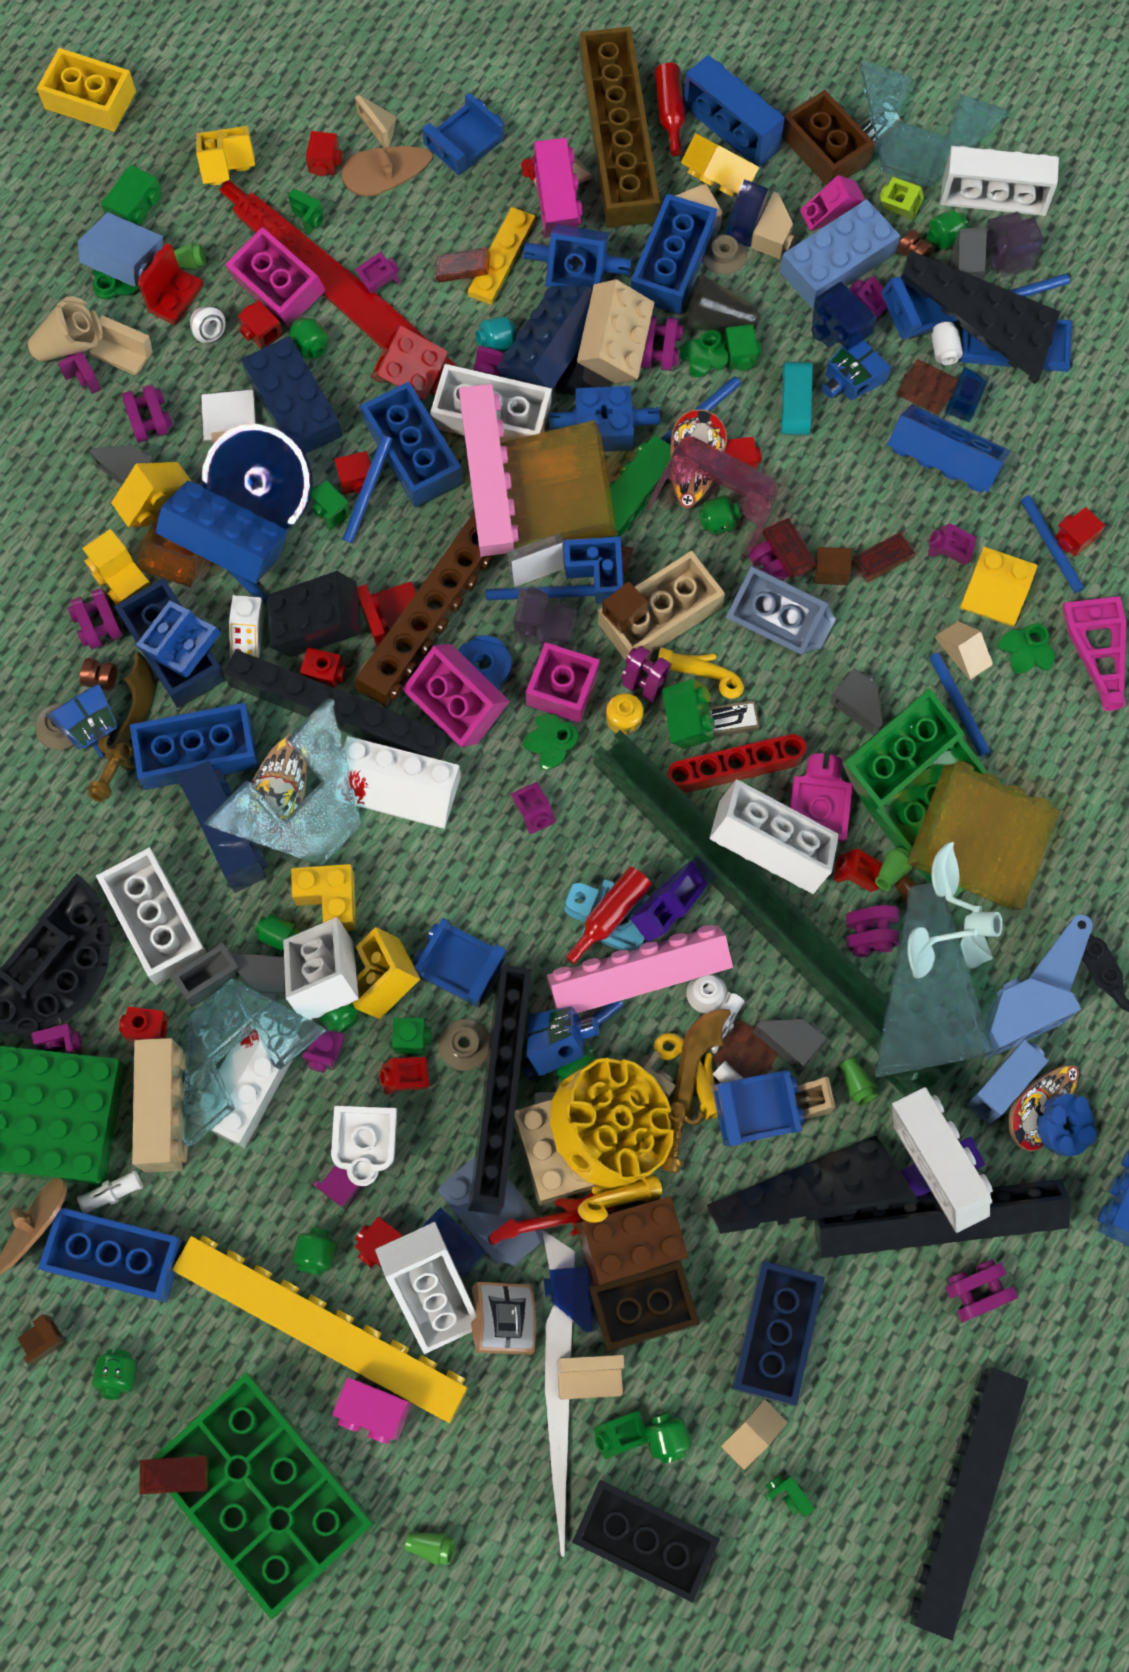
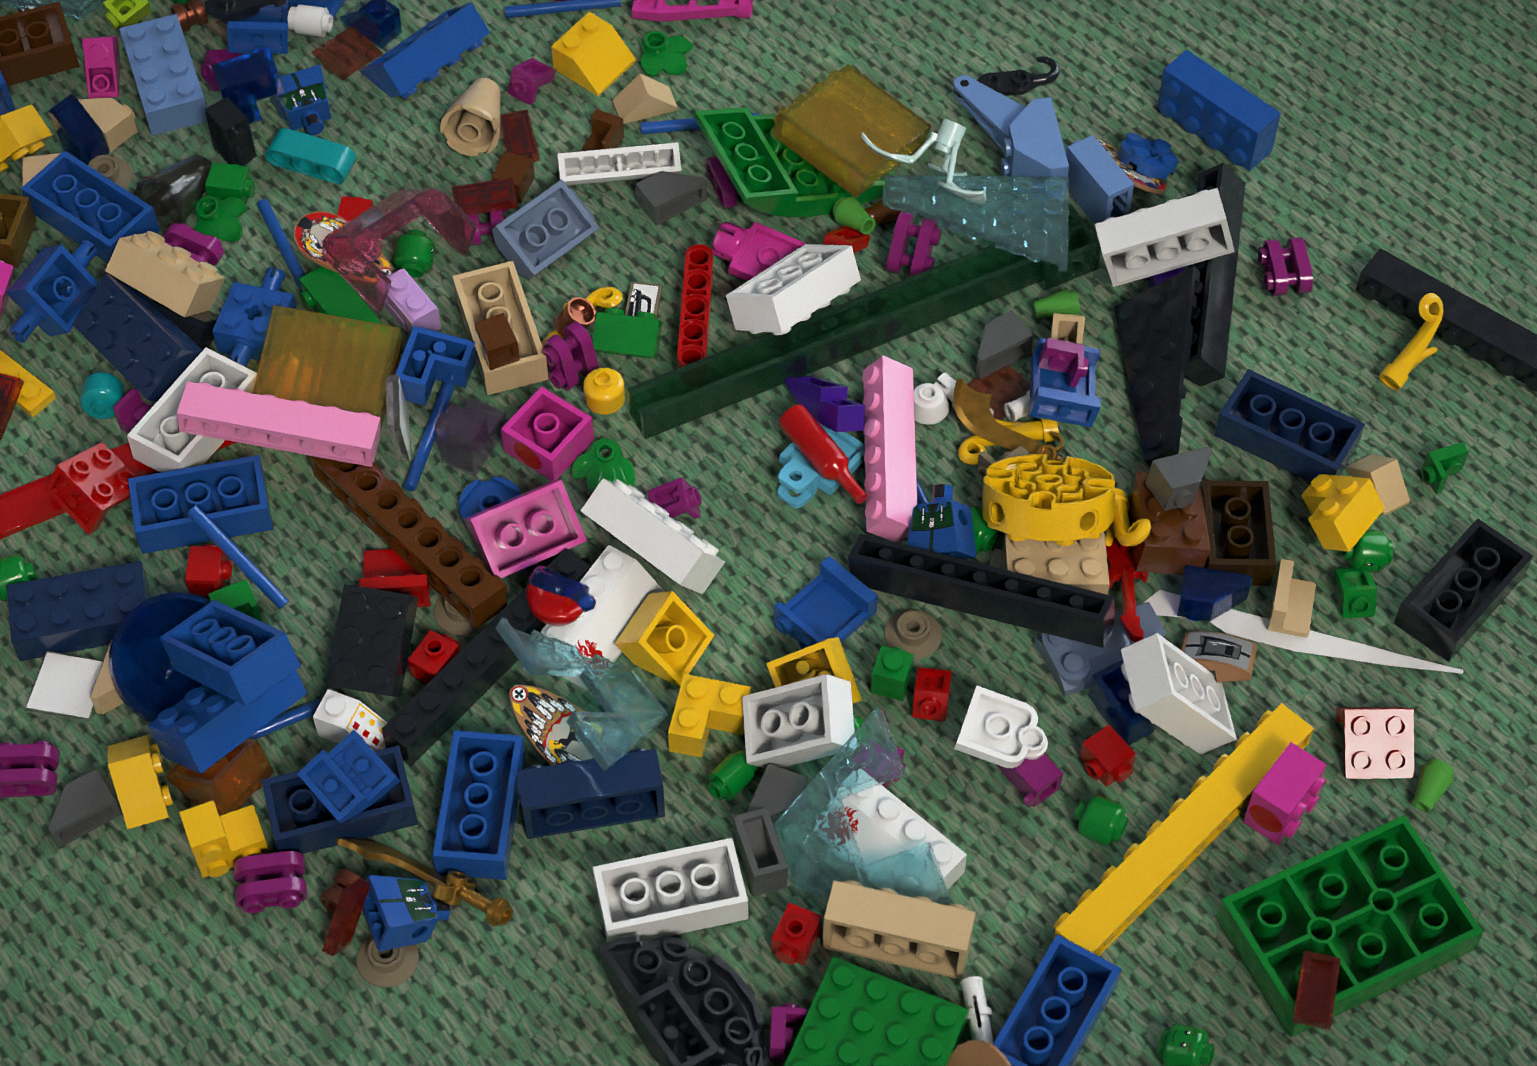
camera: 75 degrees left, 15 degrees down
none -> blue brick [159,600,301,706]
none -> black brick [205,97,257,165]
none -> clear red tile [322,878,370,956]
none -> lavender brick [378,269,442,337]
none -> tan cone [440,78,500,156]
none -> piece [526,566,596,627]
none -> copper wheel [554,297,596,337]
none -> white brick [558,142,682,186]
none -> white brick [581,478,725,594]
none -> reddish brown panel [583,109,624,151]
none -> yellow slope [615,591,714,686]
none -> magenta bracket [1038,338,1089,388]
none -> dark grey slope [1145,446,1212,511]
none -> yellow brick [1301,474,1385,552]
none -> bracket [1336,707,1414,779]
none -> yellow plant [1379,293,1444,391]

